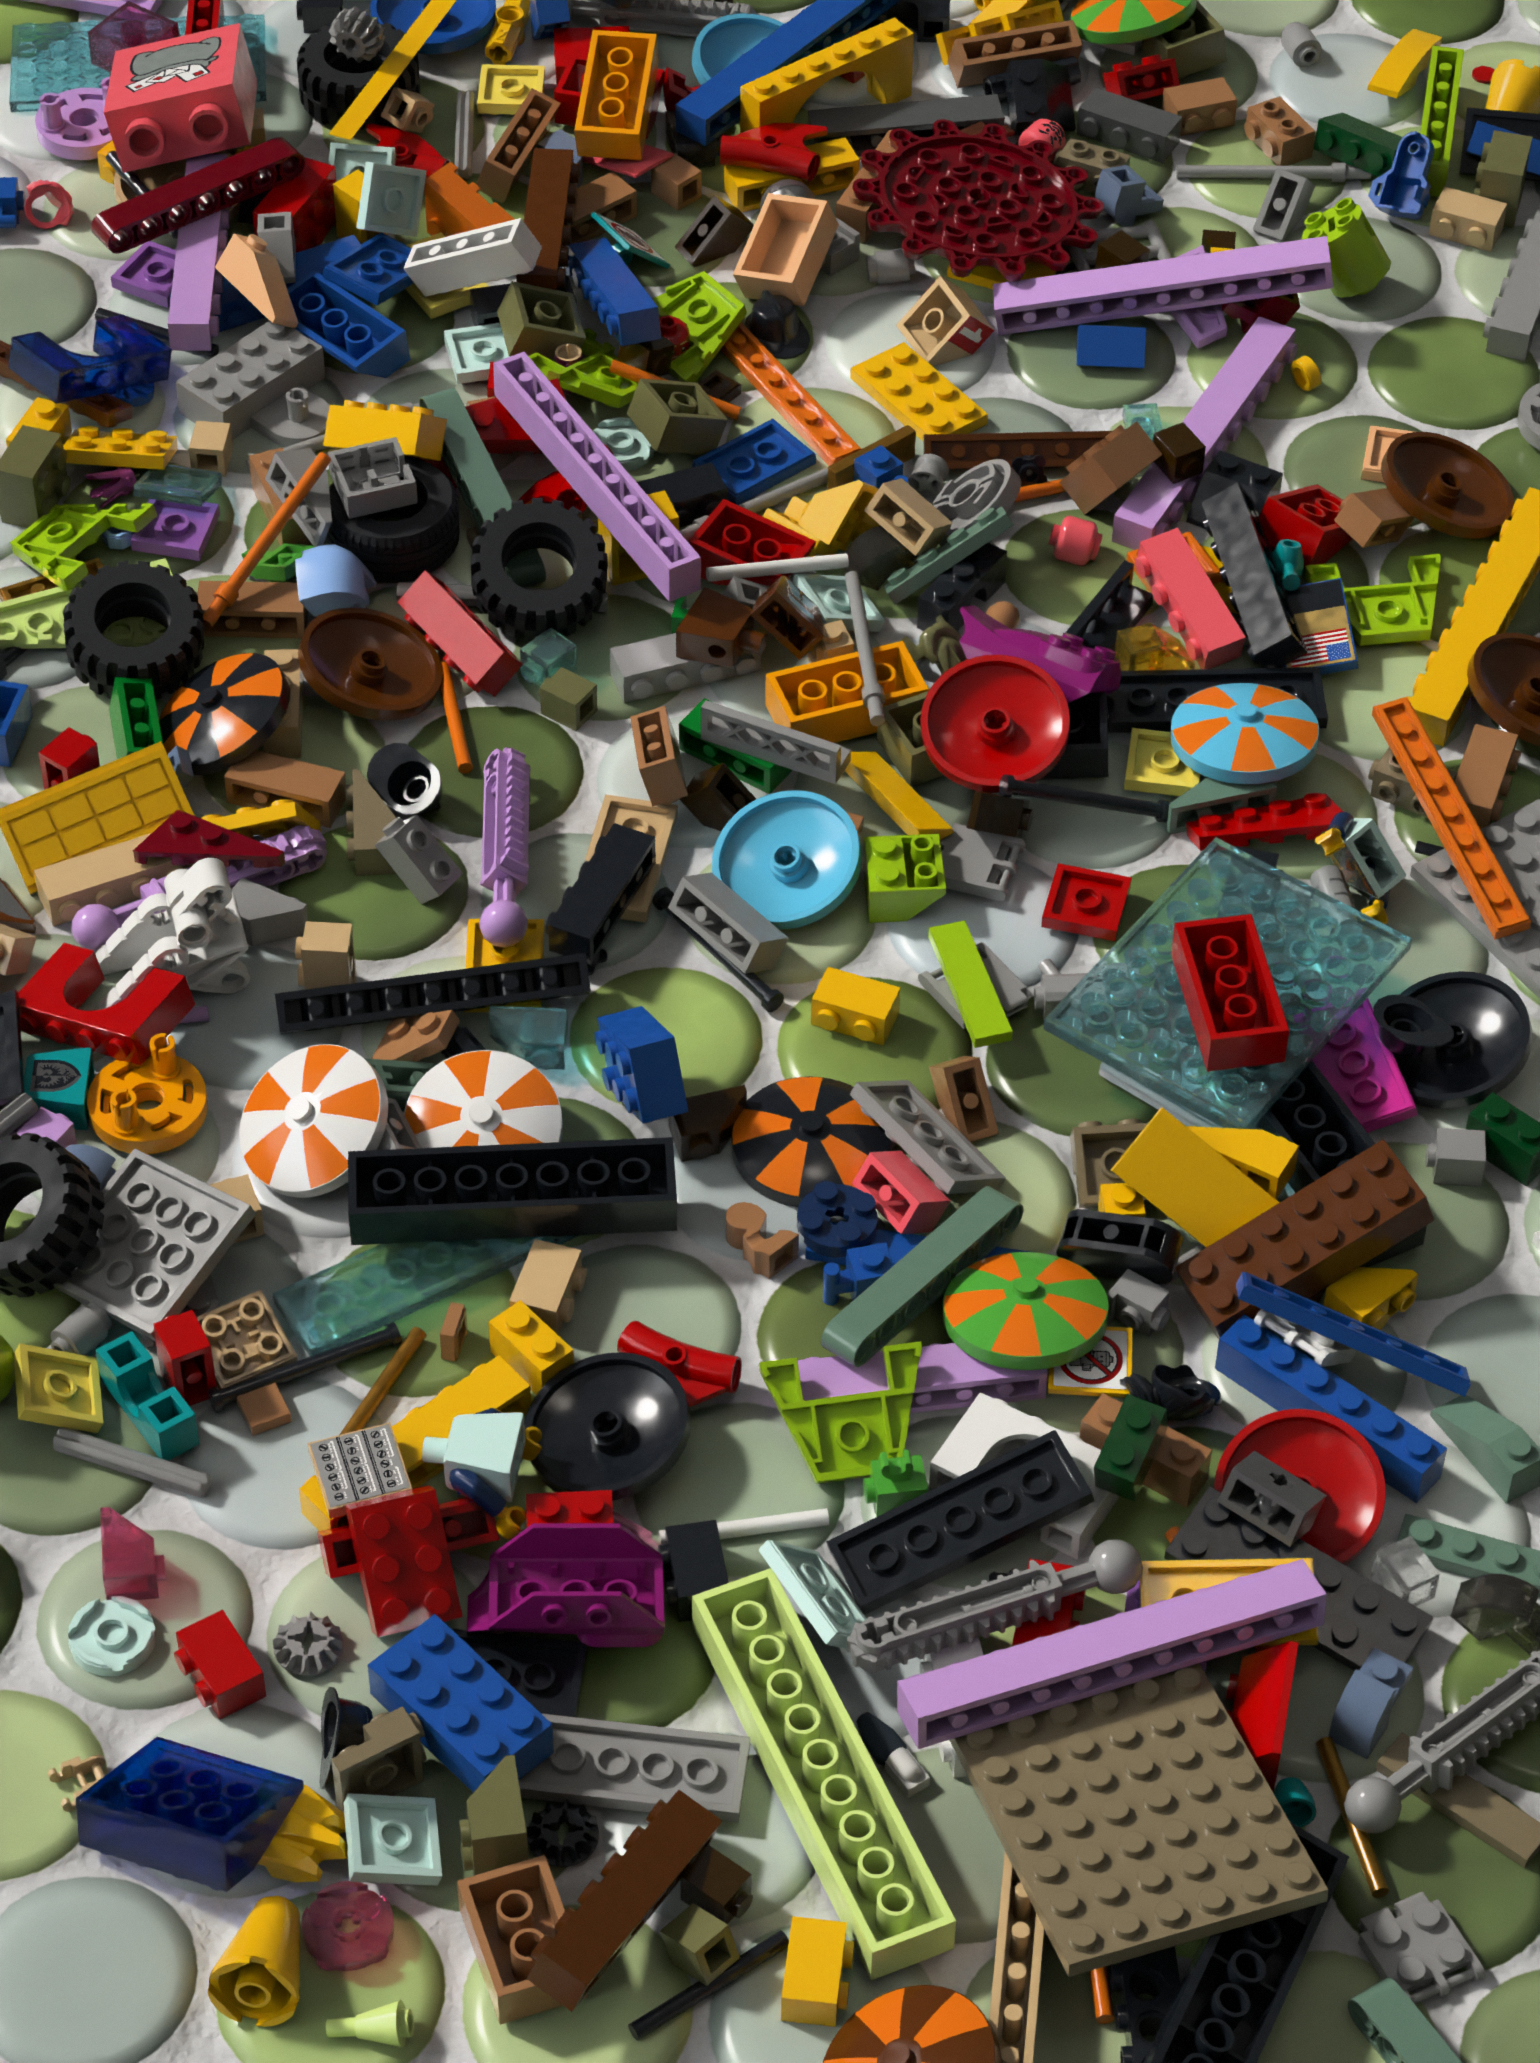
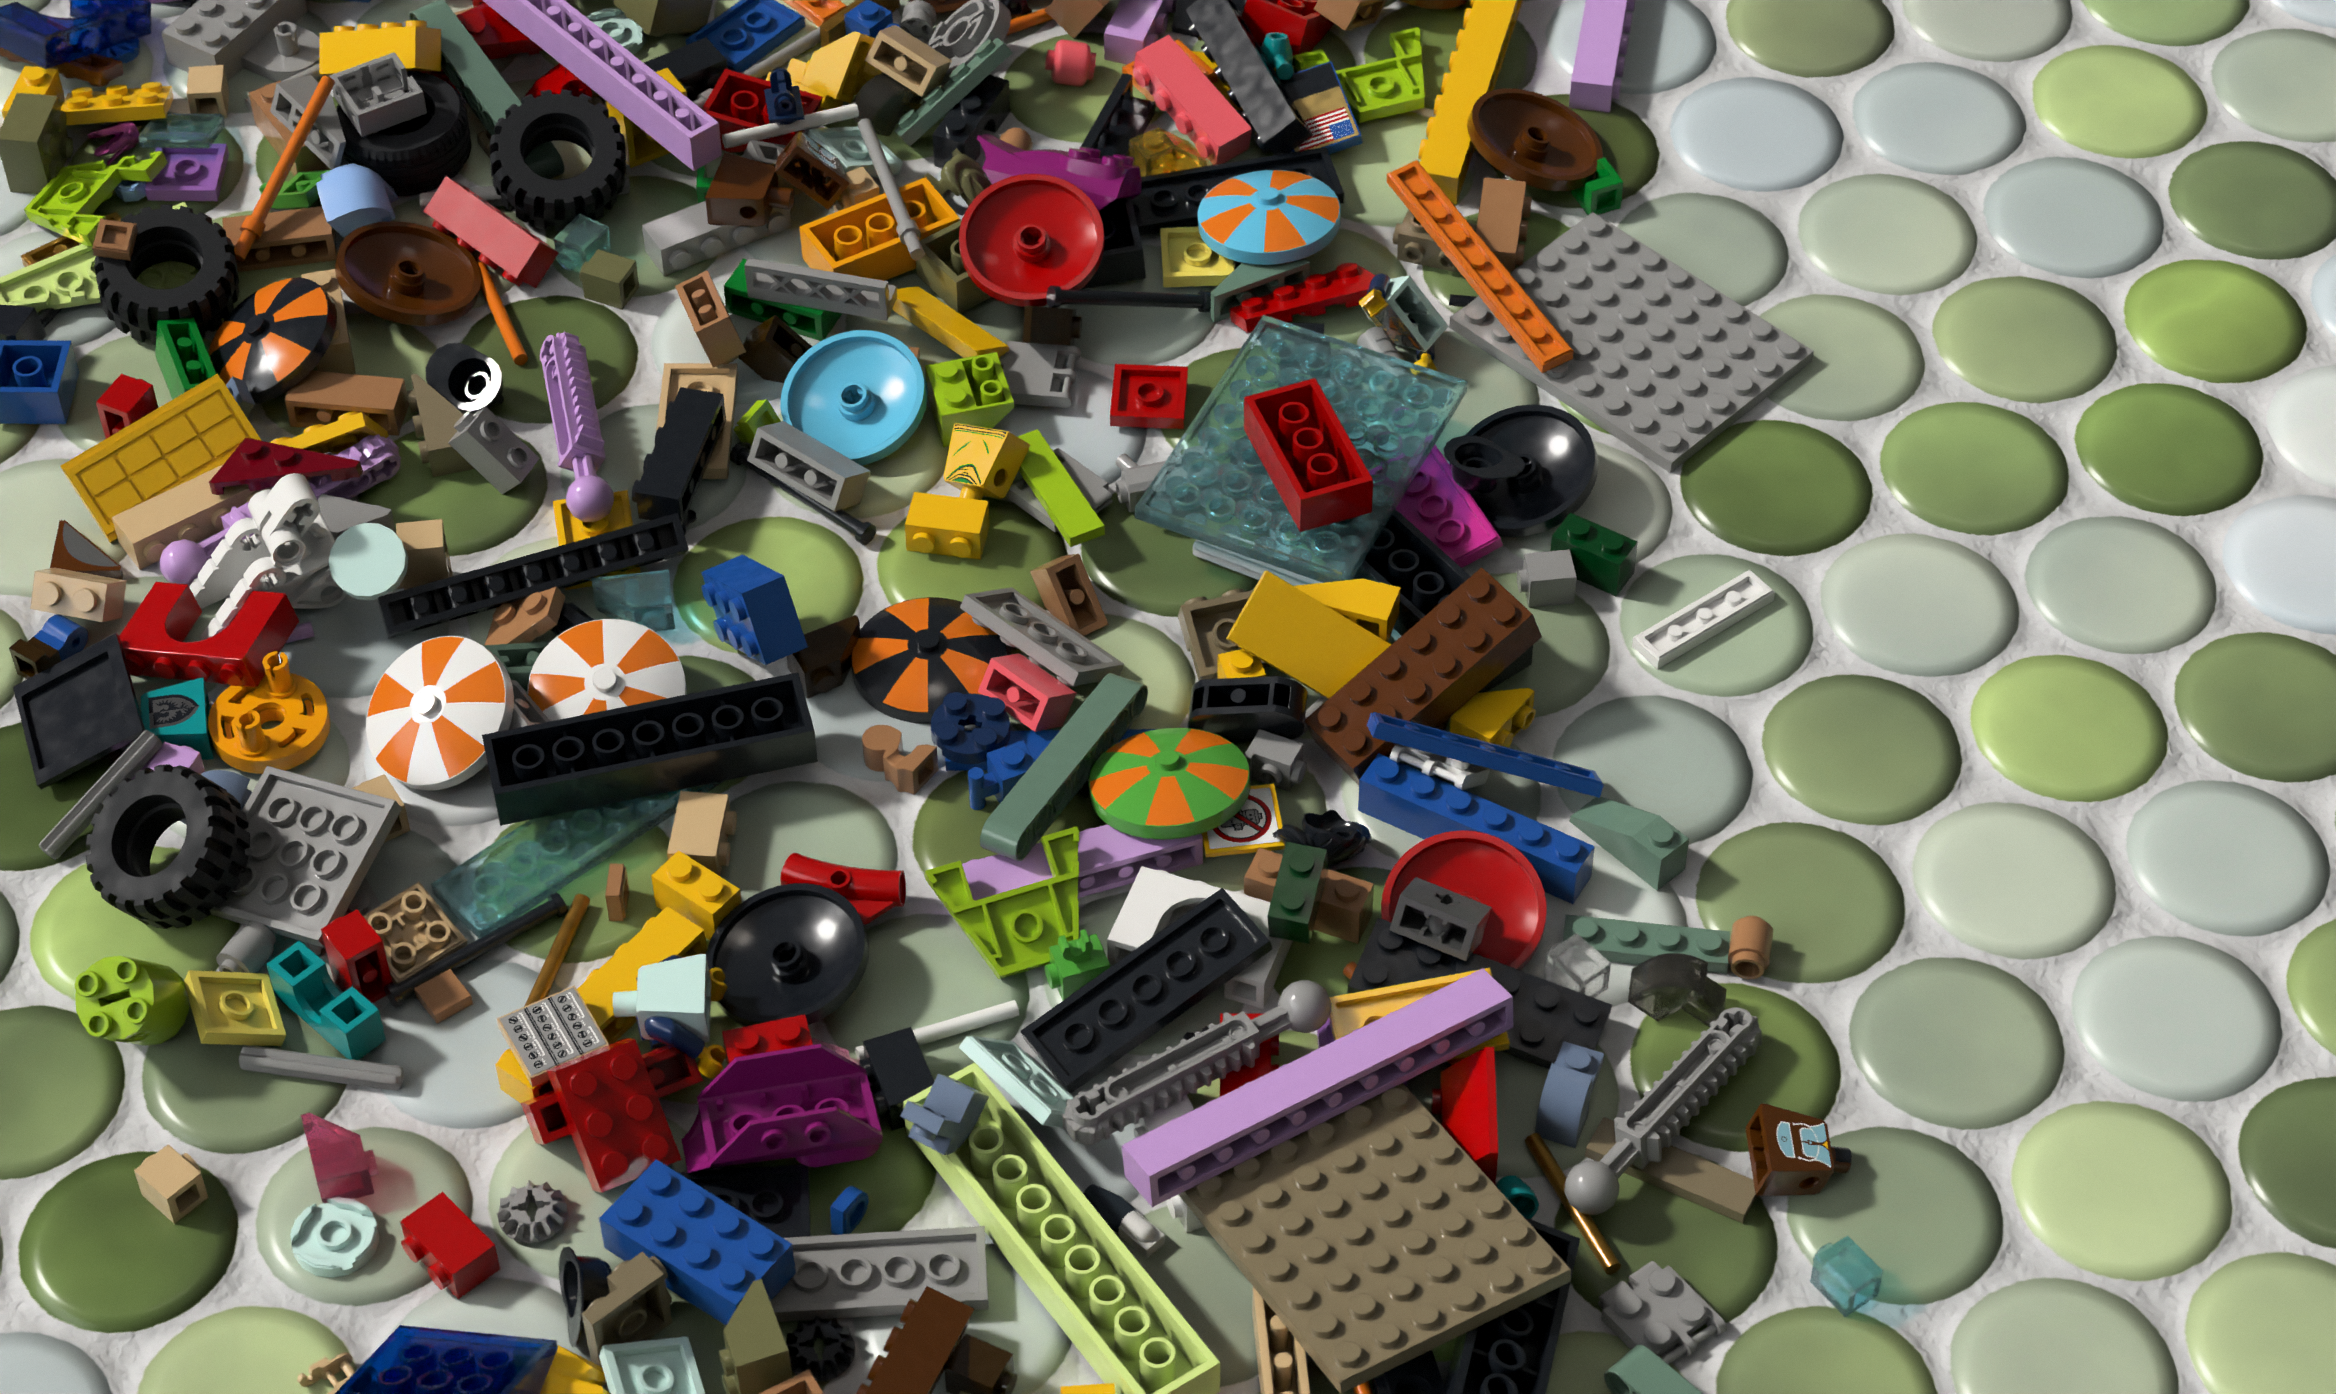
camera: 10 degrees left, 0 degrees up
none -> medium nougat tile [92,219,138,261]
none -> light aqua tile [329,523,409,600]
none -> lime tile [733,399,781,446]
none -> dark blue hinge [764,68,805,125]
none -> blue tile [830,1186,869,1235]
none -> sand blue brick [901,1073,989,1155]
none -> yellow torso [943,423,1030,500]

